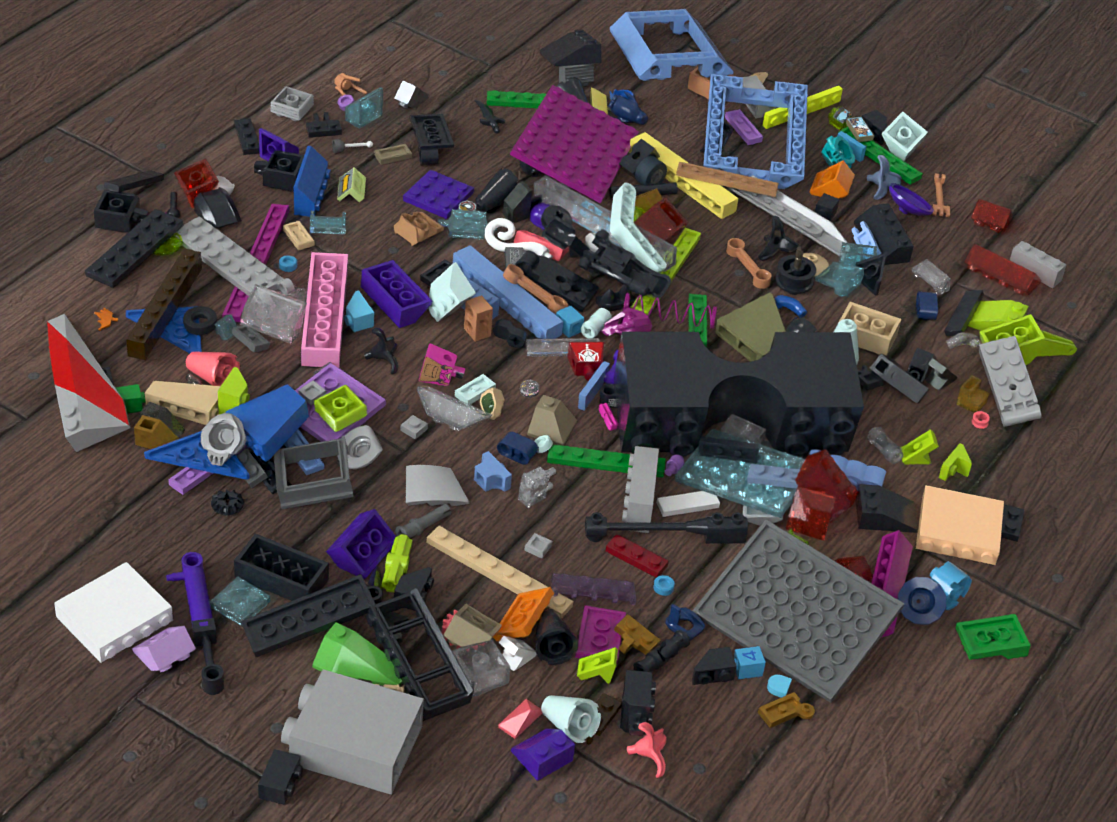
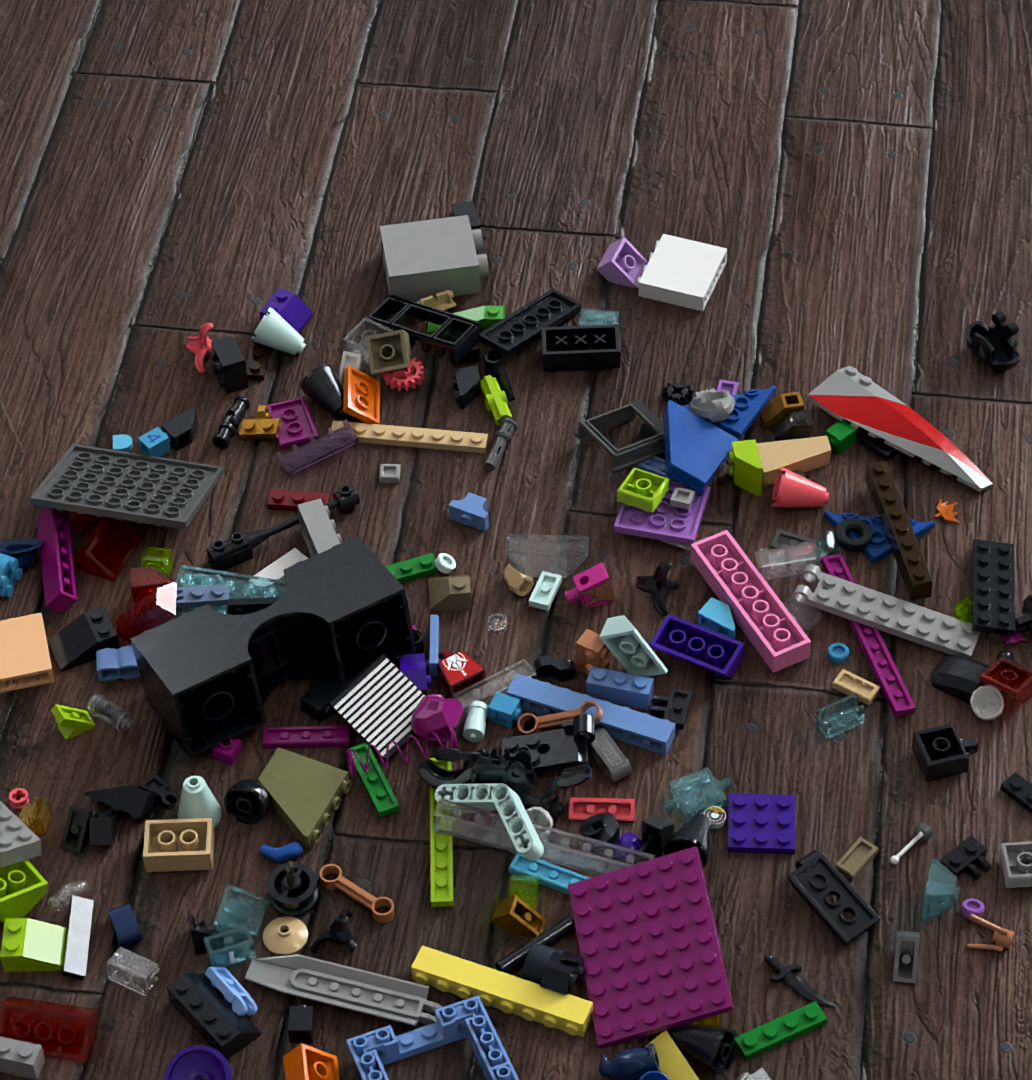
camera: 160 degrees right, 5 degrees up
piece [166,552,224,695] -> none
dark purple slope [259,128,299,161] -> none
blue slope [294,146,331,218] -> none
dark purple slope [326,509,396,579] -> none
yellowish green panel [337,168,366,202] -> none
light grey hat [337,425,383,469] -> none
medium nougat slope [394,212,444,246] -> none
light grey plate [400,415,428,439] -> none
light grey slope [406,465,469,506] -> none
white plant [485,218,553,259] -> none
dark blue beam [497,432,539,465] -> none
coral slope [498,699,542,739] -> none
clear piece [518,467,556,508] -> none
lime slope [577,647,618,684] -> none
clear red slope [633,197,689,250] -> none
dark azure tile [653,575,675,596] -> none
dark blue piece [665,604,705,640] -> none
medium nougat tile [676,162,779,197] -> none
pearl gold hinge [758,692,815,728] -> none
lime slope [939,443,972,481] -> none

